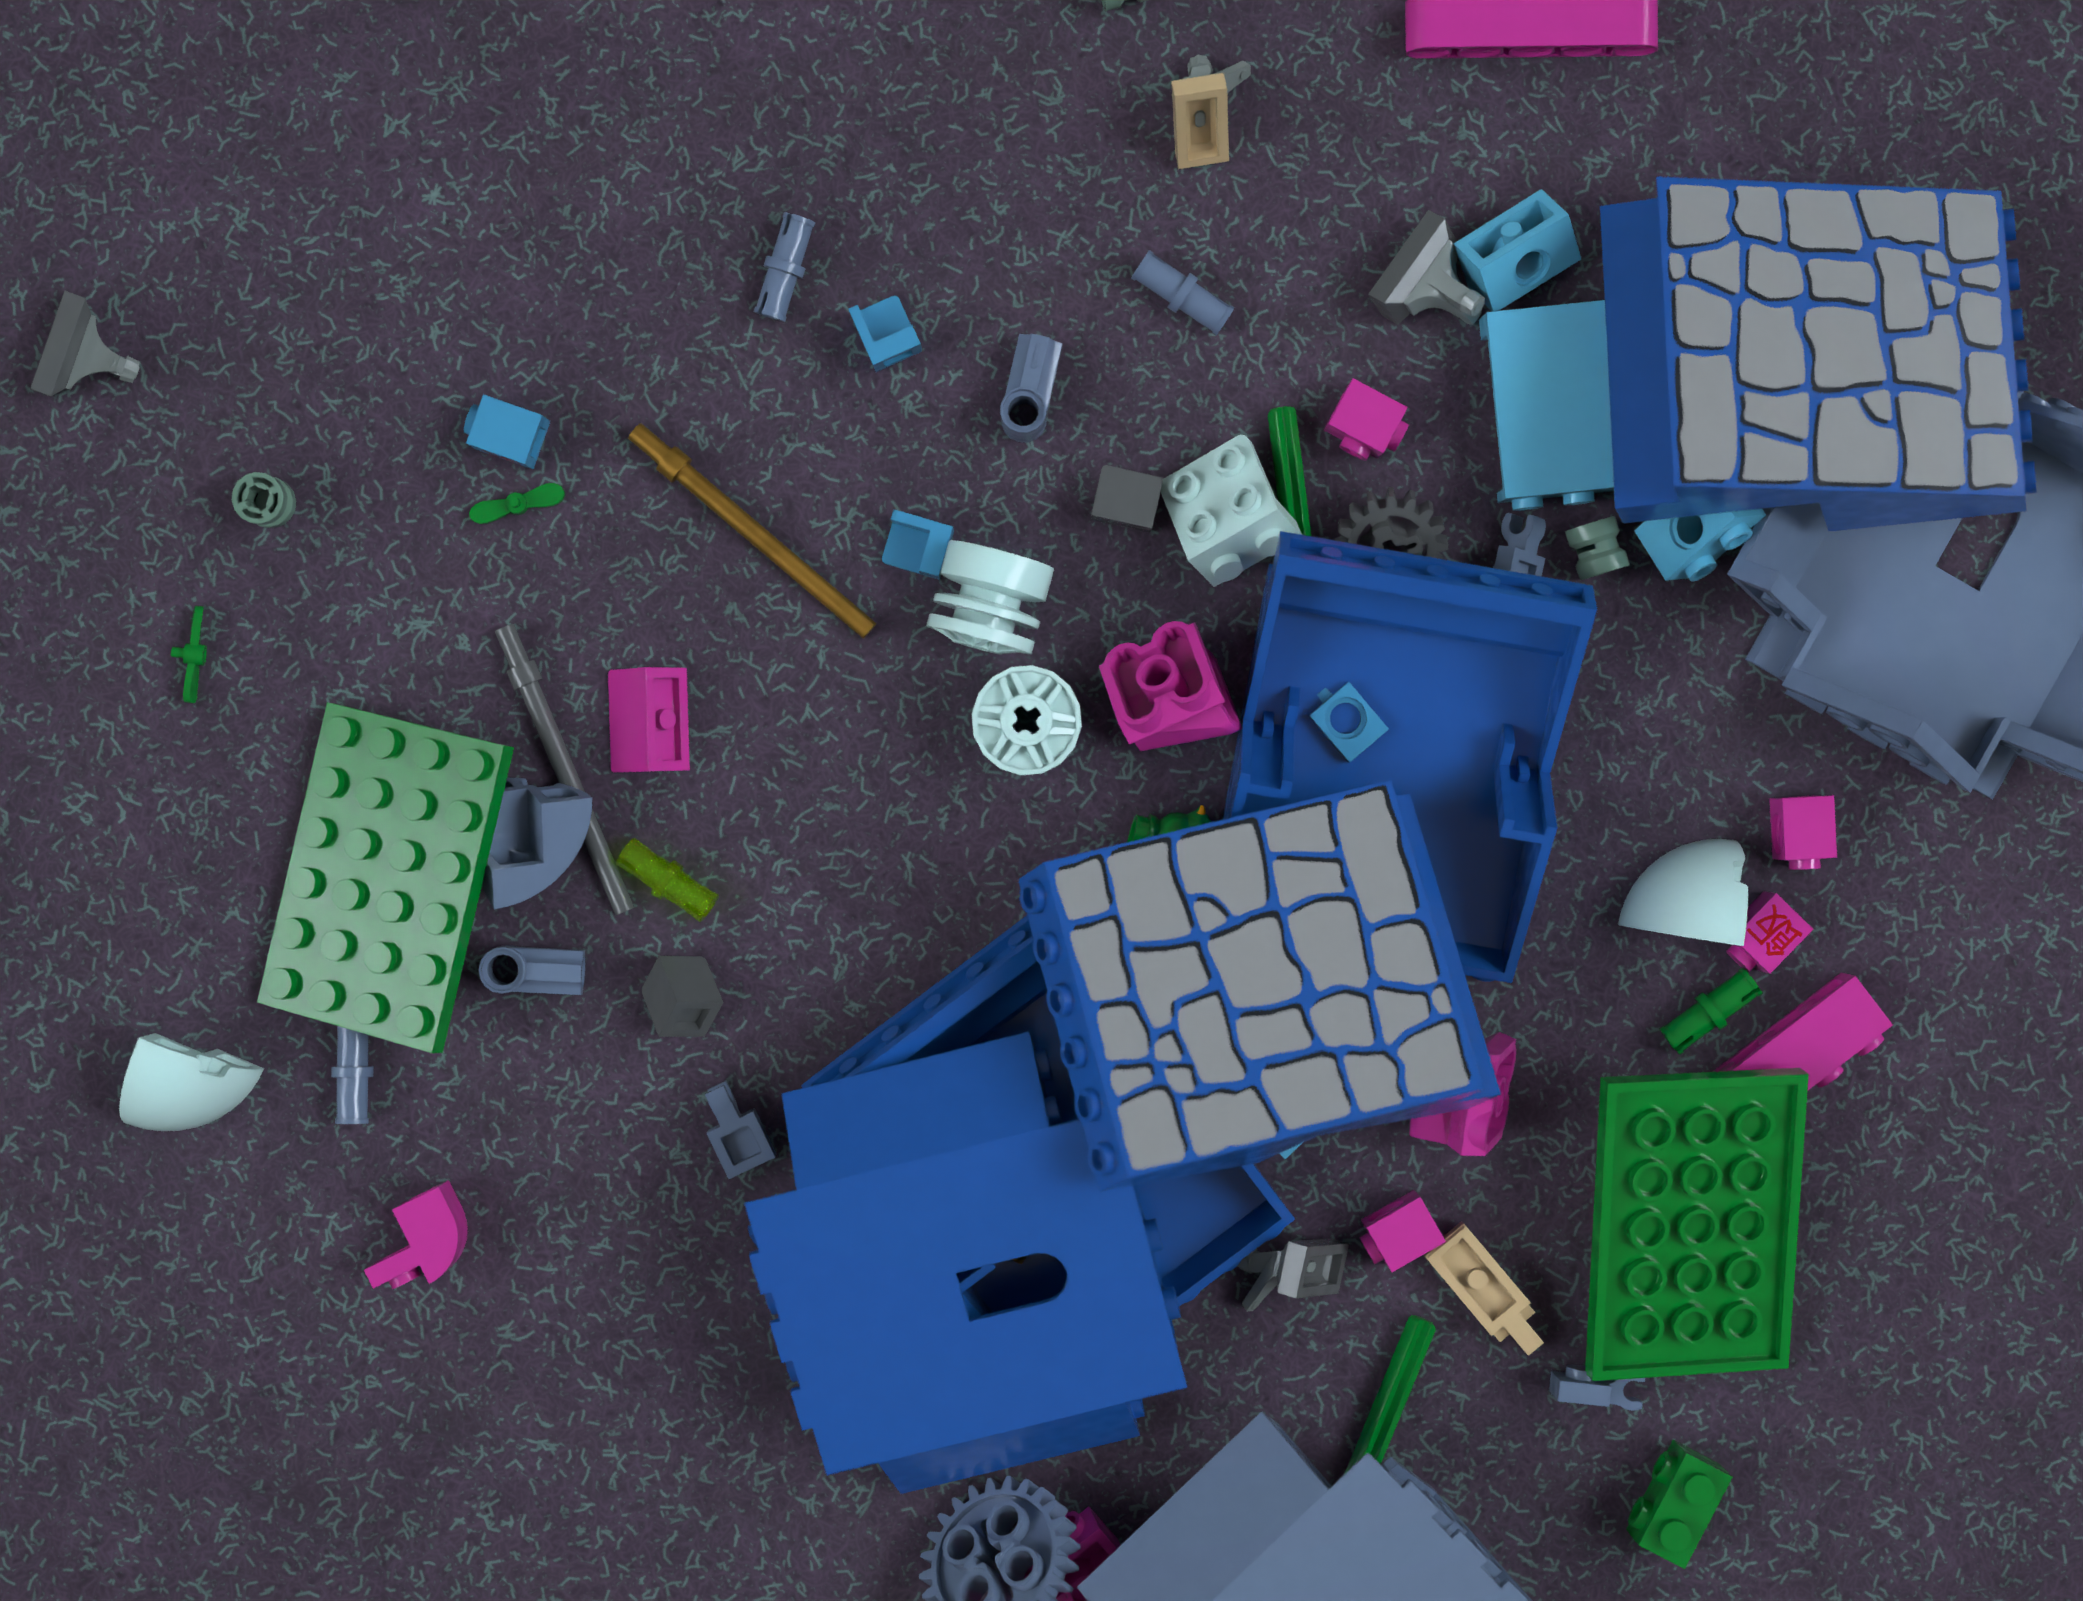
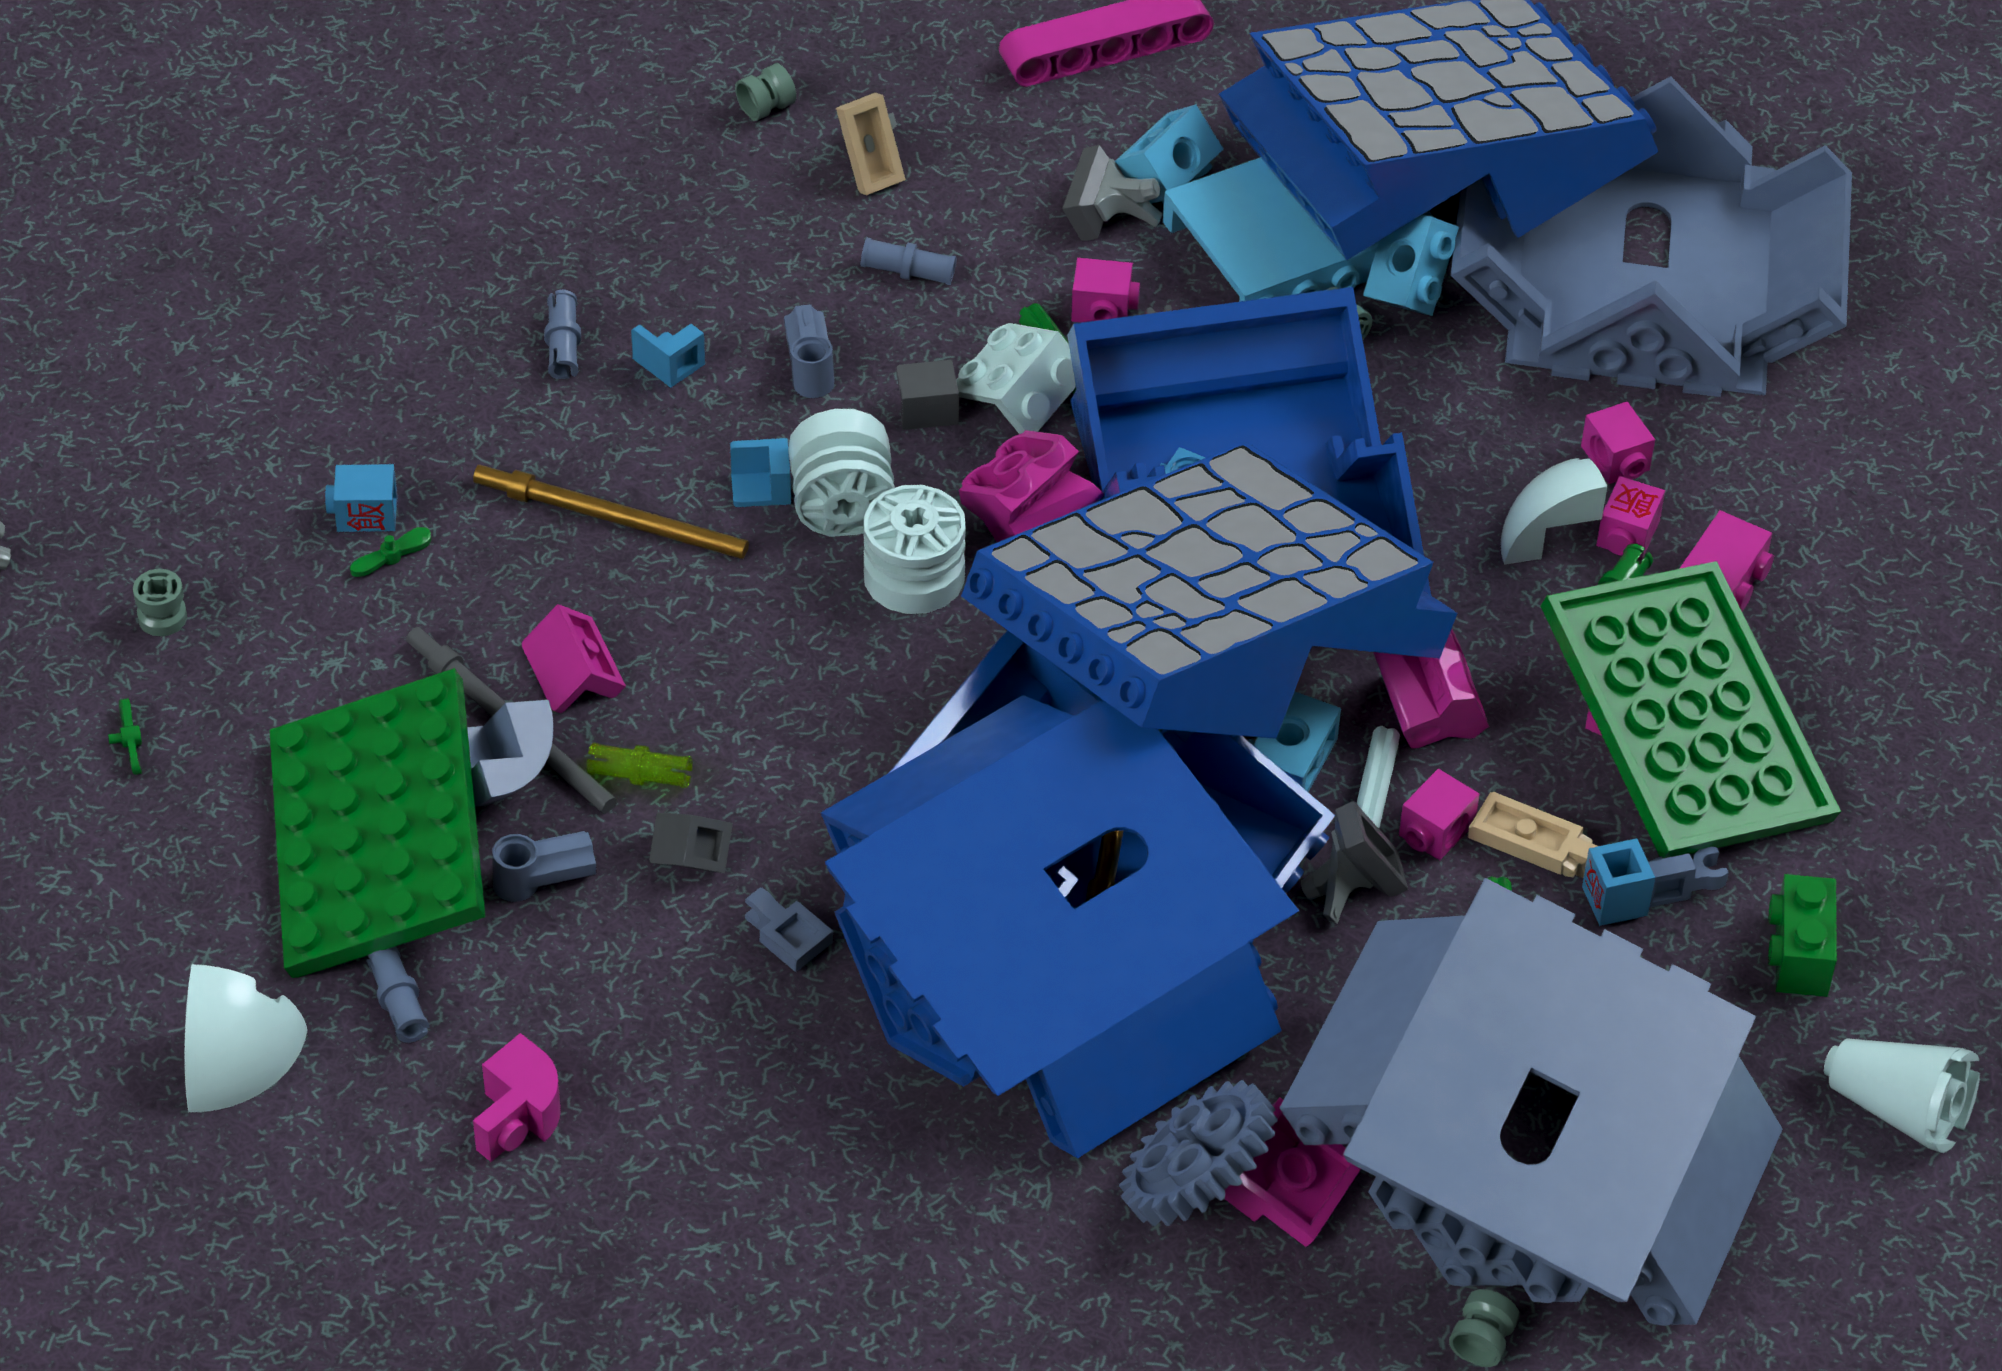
camera: 20 degrees left, 40 degrees down
none -> light aqua axle [1356,726,1400,828]
none -> dark azure brick [1582,838,1655,926]

